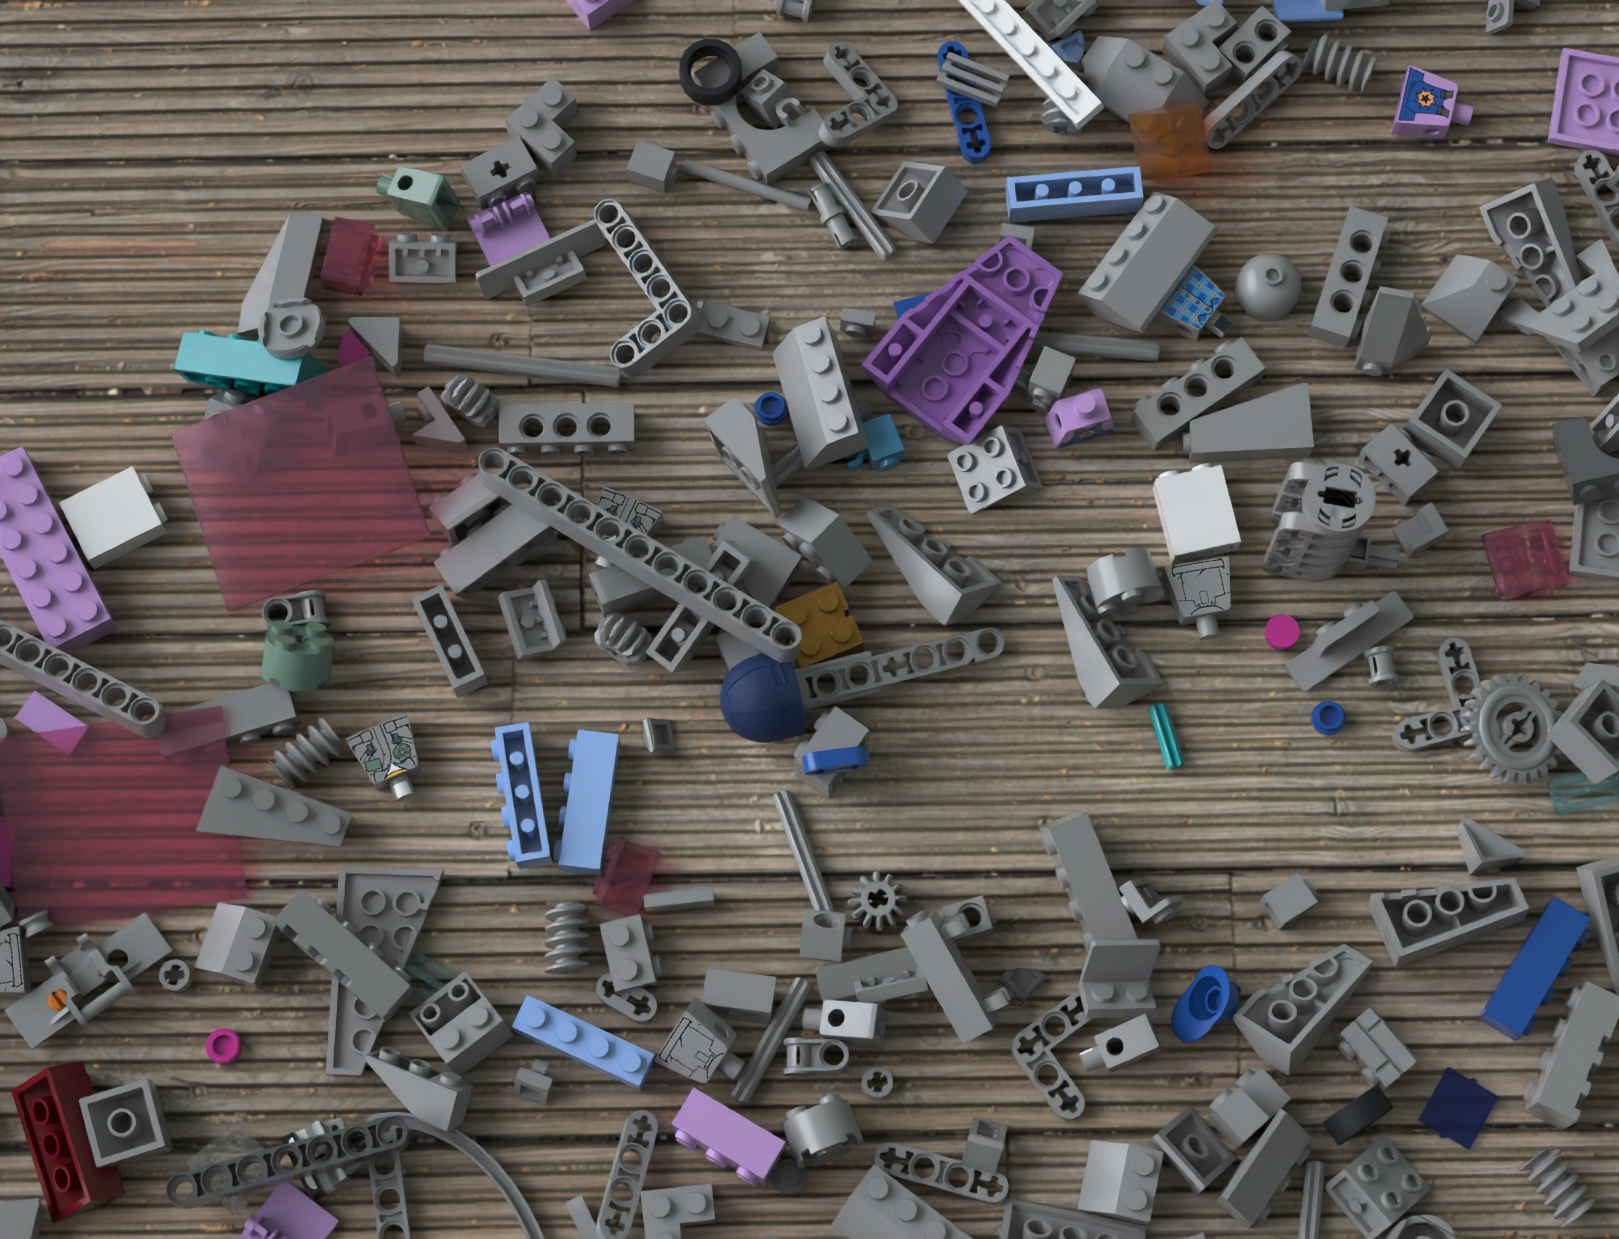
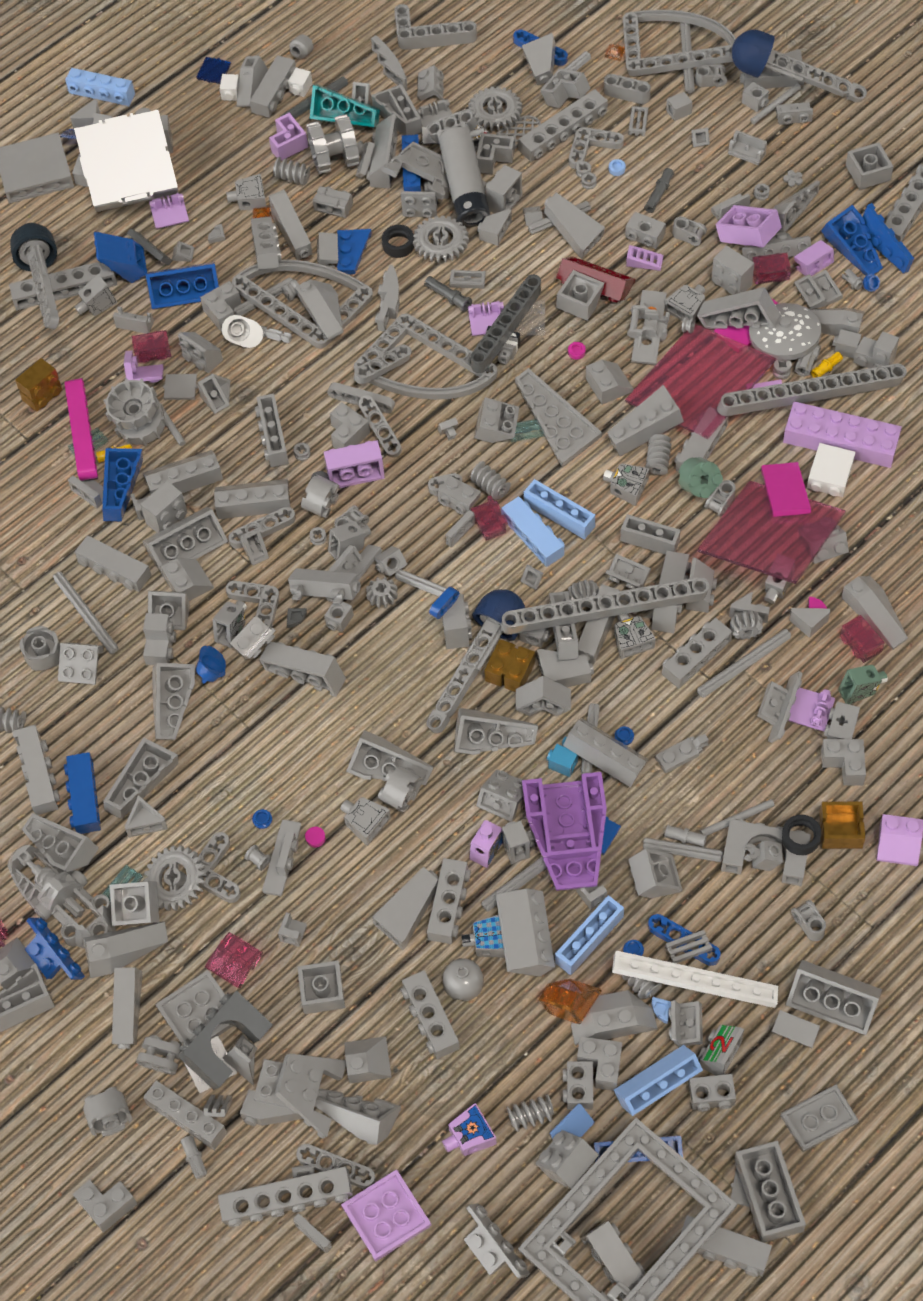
camera: 140 degrees right, 15 degrees down
light grey bush [159,959,193,992] -> none
wedge [174,330,330,410] -> none
light grey tile [258,297,326,359] -> none
light grey wedge [273,889,414,1023] -> none
light grey slope [365,1047,473,1131] -> none
light grey bracket [389,233,458,283] -> none
light blue brick [512,995,655,1091] -> none
light grey beam [594,199,702,377] -> none
light grey brick [626,140,680,193] -> none
light grey torso [654,997,745,1084] -> none
light grey hinge [702,968,776,1025] -> none
light grey slope [703,396,781,518] -> none
light grey axle [731,977,811,1105] -> none
light grey beam [818,42,898,147] -> none
light grey plate [840,307,876,338] -> none
light grey bracket [1119,877,1186,924] -> none
teal axle [1148,703,1185,770] -> none
white brick [1152,463,1241,564] -> none
light grey beam [1198,50,1302,149] -> none
light grey slope [1213,1109,1312,1228] -> none
light grey brick [1259,873,1318,930] -> none
light grey piece [1263,462,1399,582] -> none
black tyre [1323,1085,1393,1146] -> none
light grey brick [1336,1006,1418,1091] -> none
light grey wedge [1355,286,1432,376] -> none
light grey brick [1358,423,1439,506] -> none
clear blue piece [1417,1067,1499,1150] -> none
none -> blue plate [623,940,644,956]
none -> dark pink tile [761,462,811,517]
none -> pearl gold piece [819,801,865,849]

